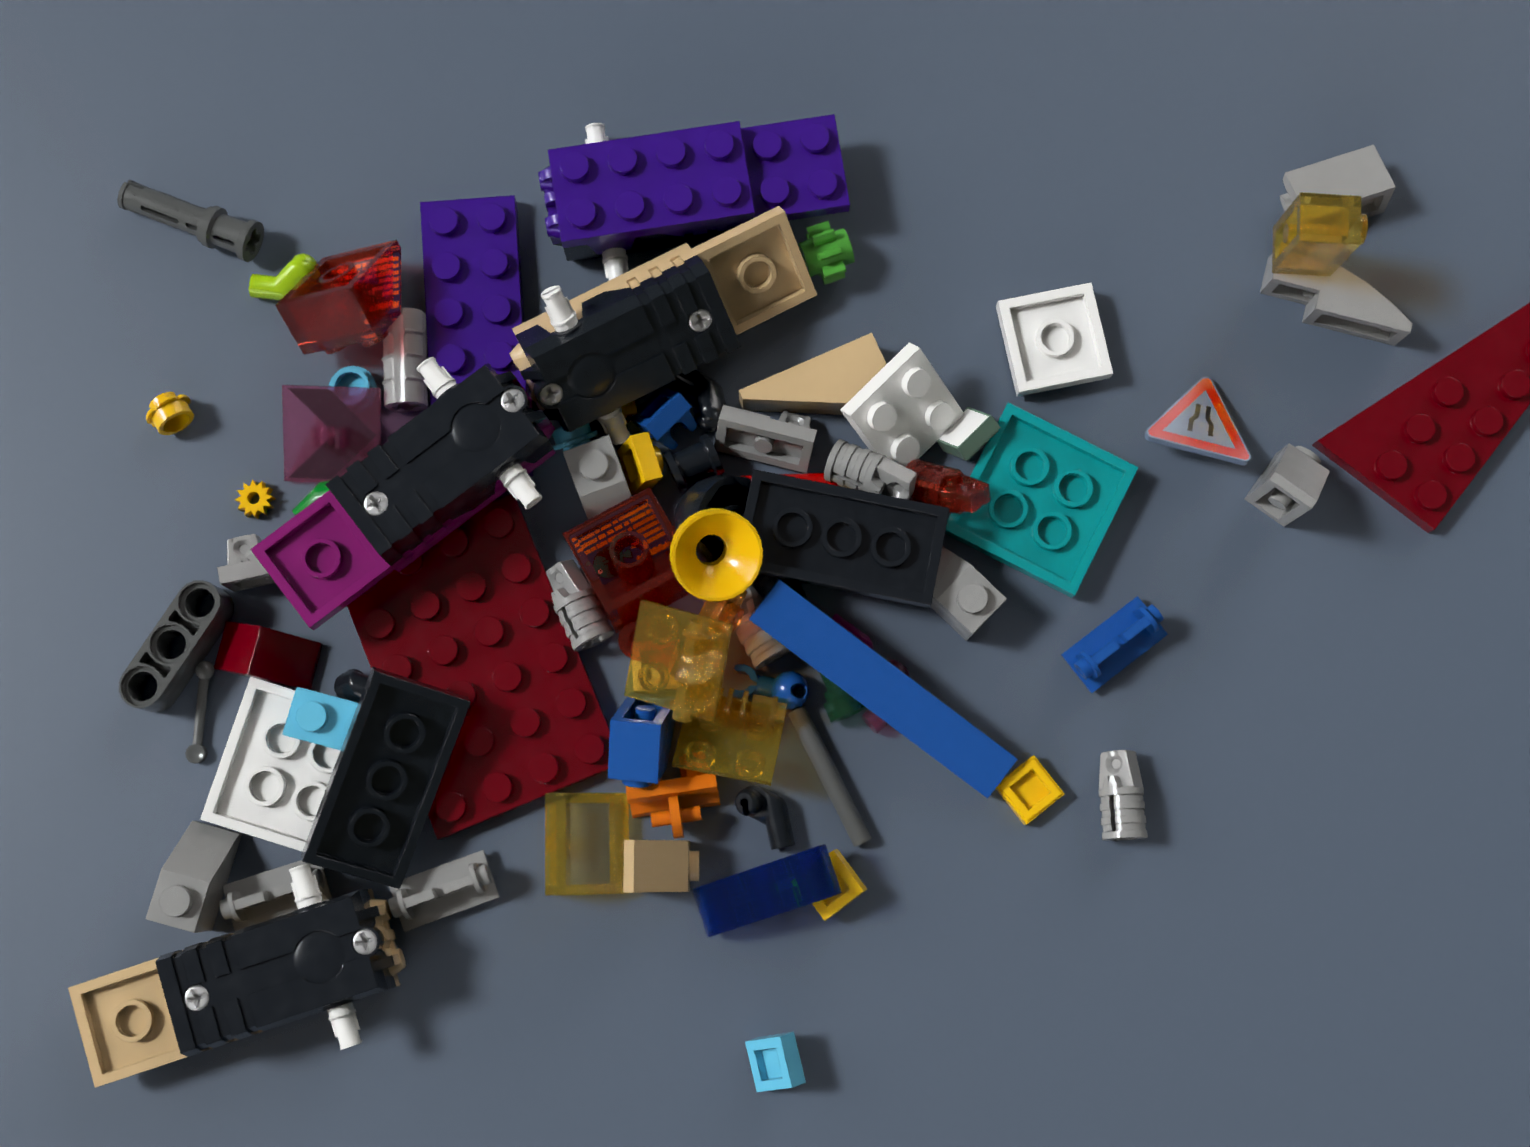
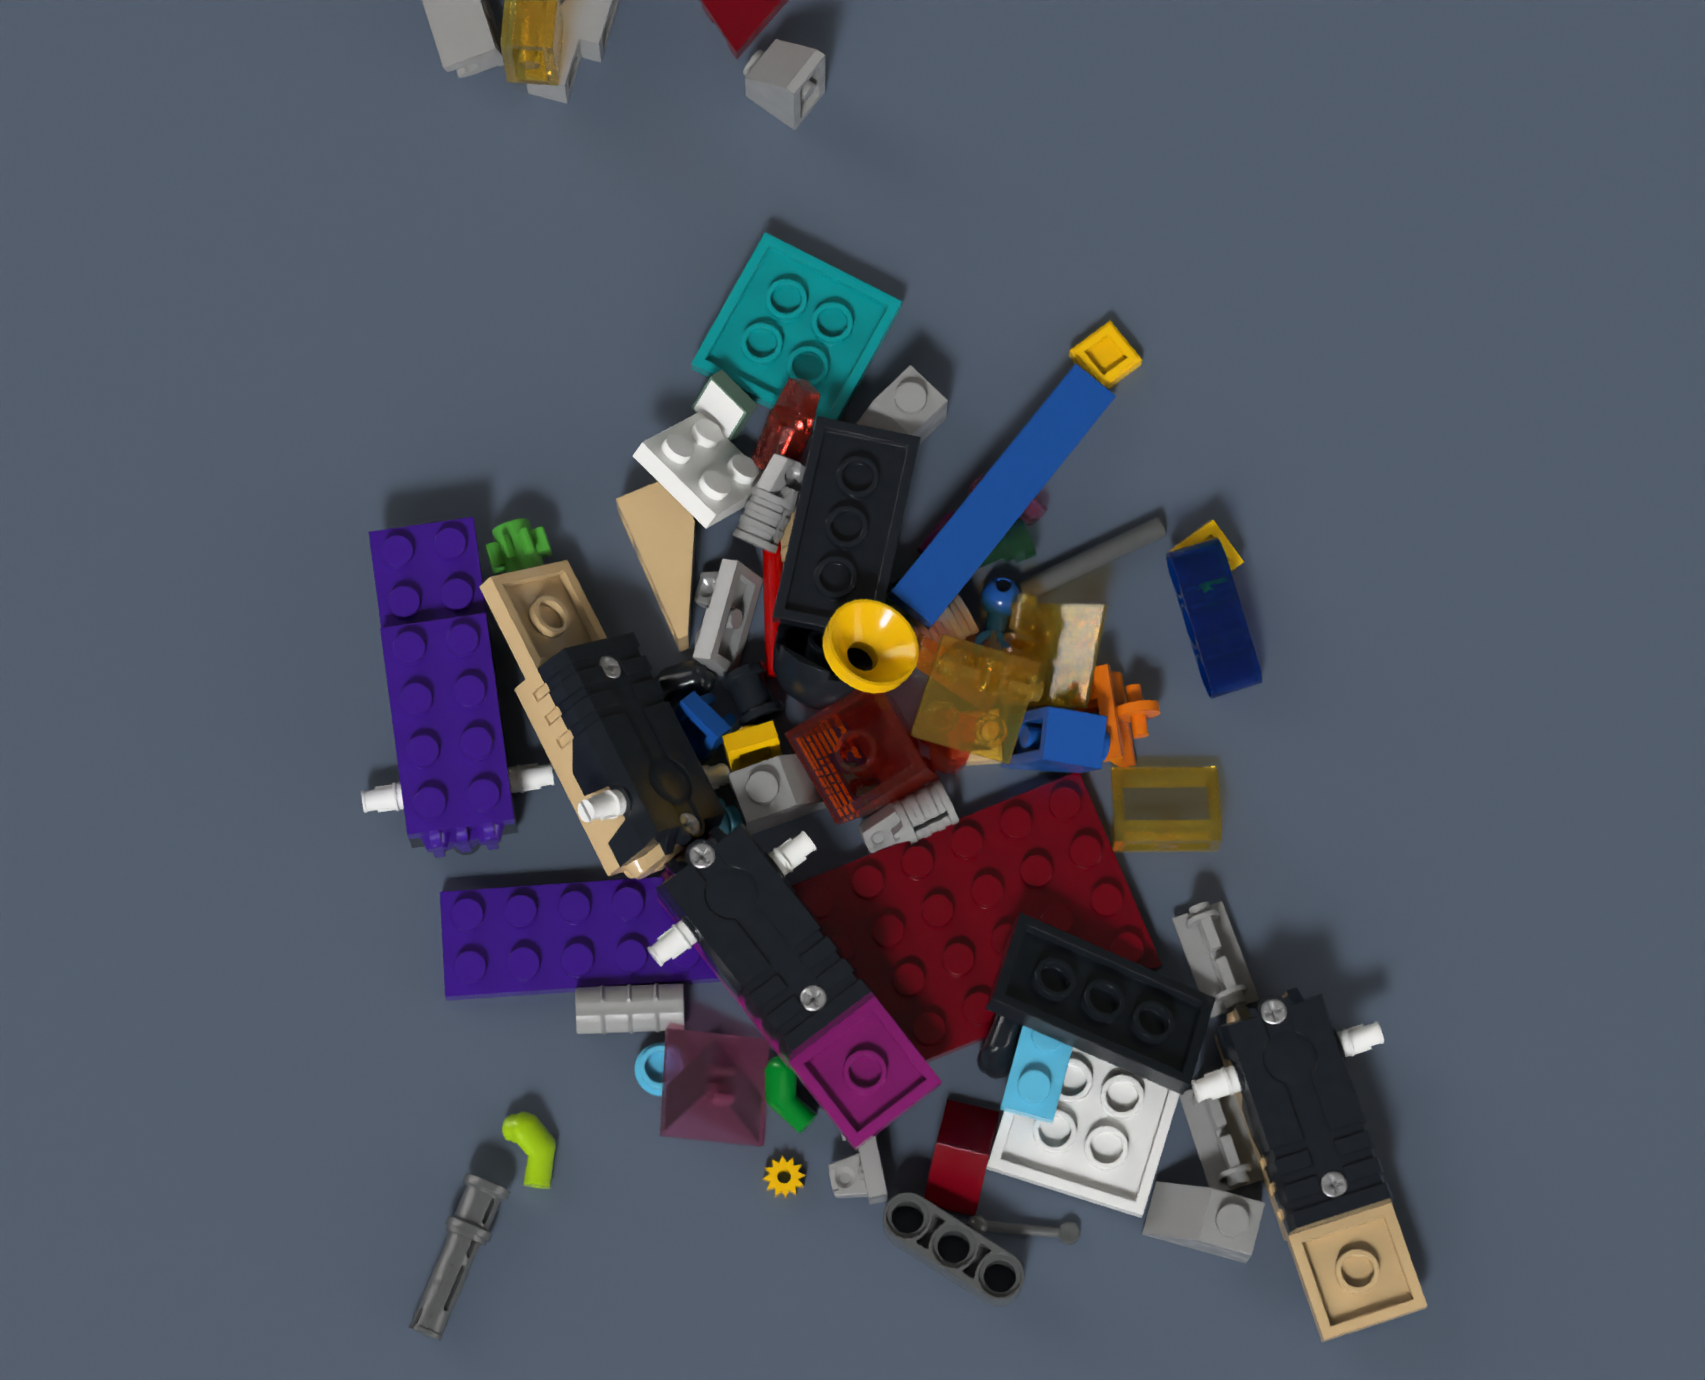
camera: 90 degrees left, 5 degrees down
yellow plate [146,392,194,435] -> none
clear red slope [275,240,401,355] -> none
tan slope [623,840,700,893] -> none
black arm [735,786,795,850] -> none
medium azure plate [745,1032,806,1092] -> none
white plate [996,282,1113,397] -> none
blue hinge [1061,596,1168,694] -> none
light grey hinge [1098,750,1148,841] -> none
piece [1144,377,1251,465] -> none

